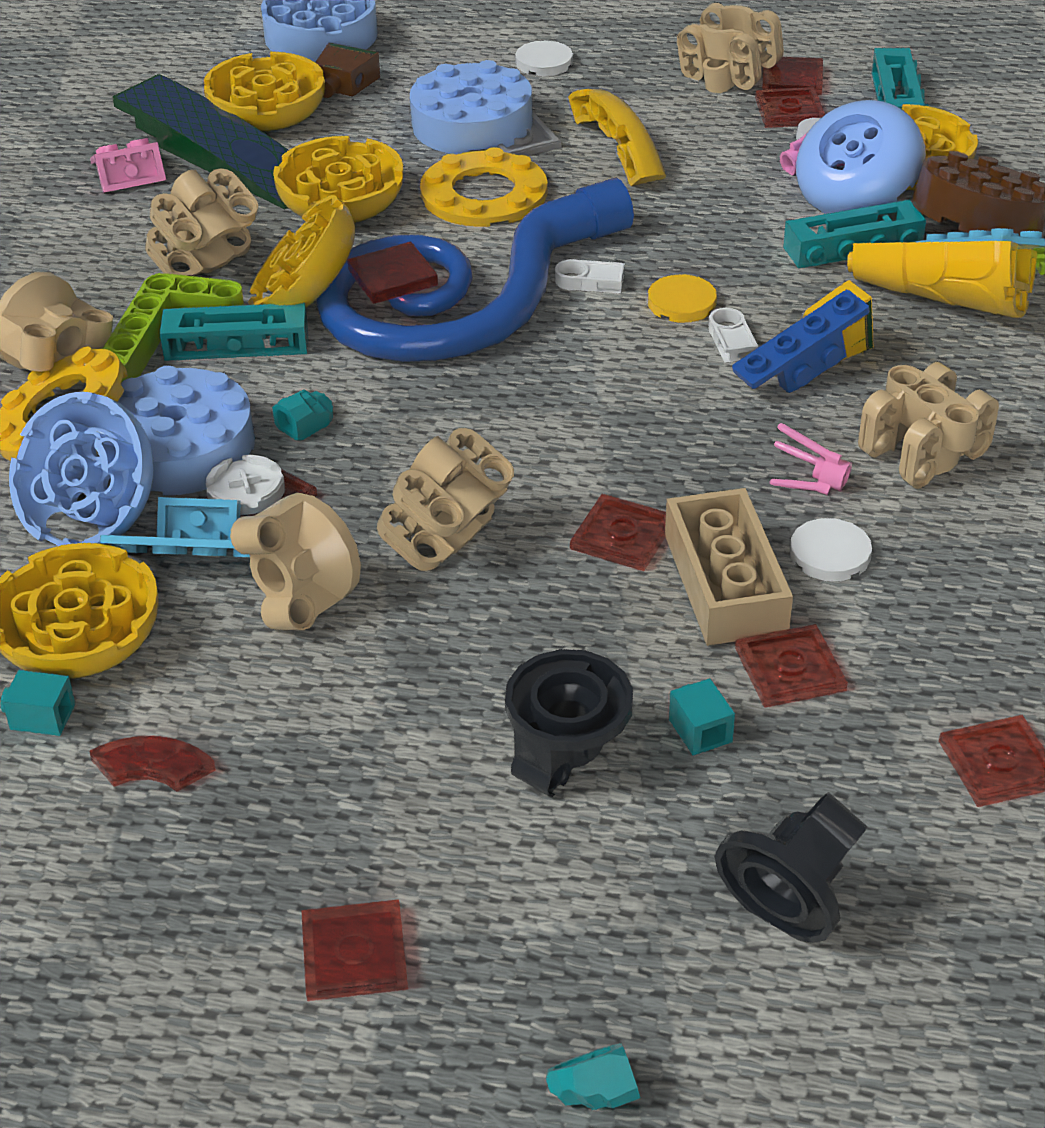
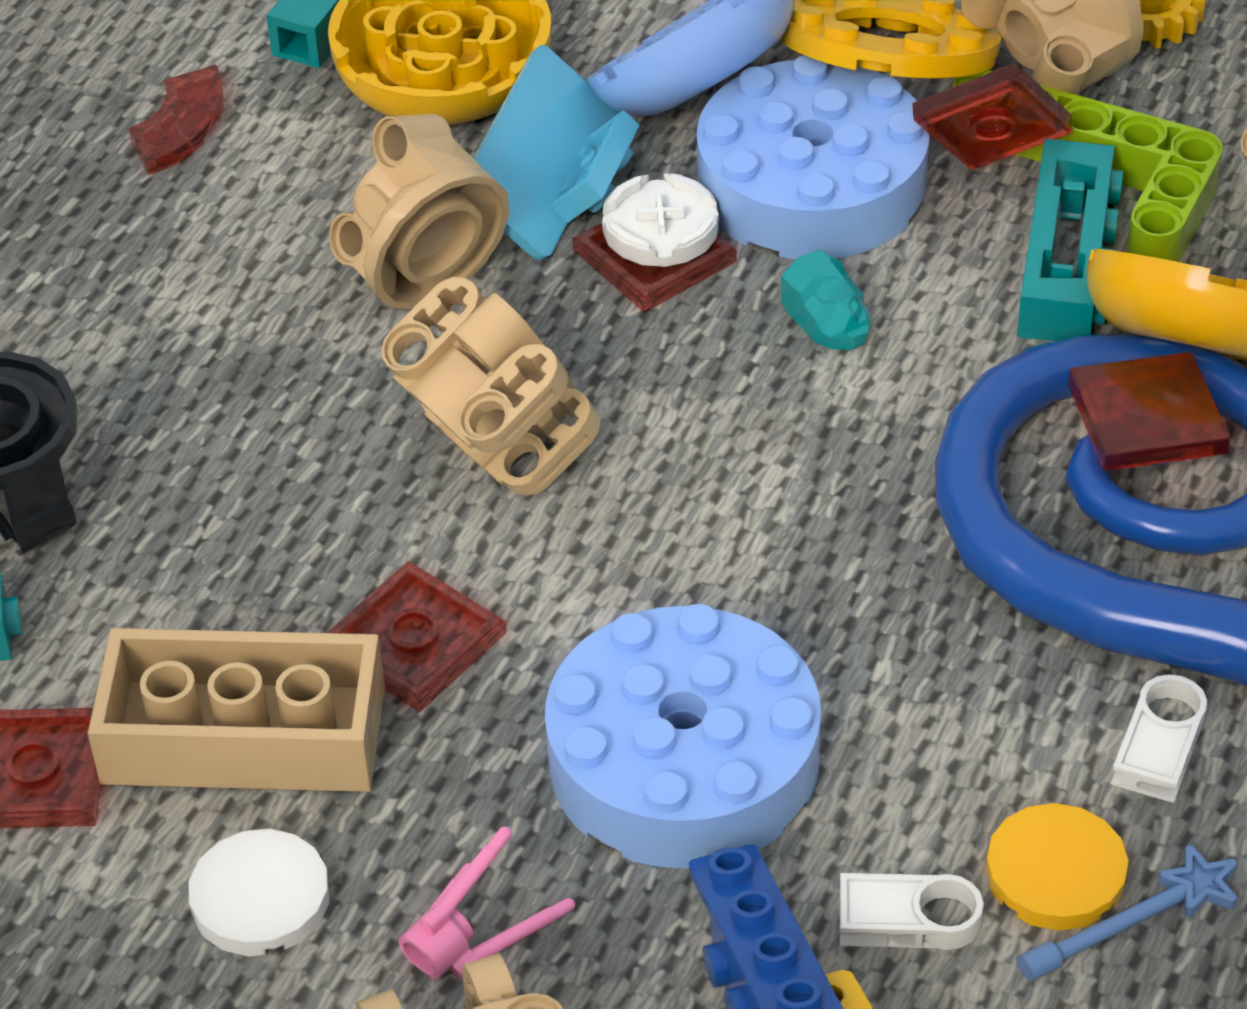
camera: 105 degrees right, 5 degrees up
none -> light blue brick [545,604,821,868]
none -> clear red tile [912,63,1073,170]
none -> medium blue piece [1016,845,1237,982]

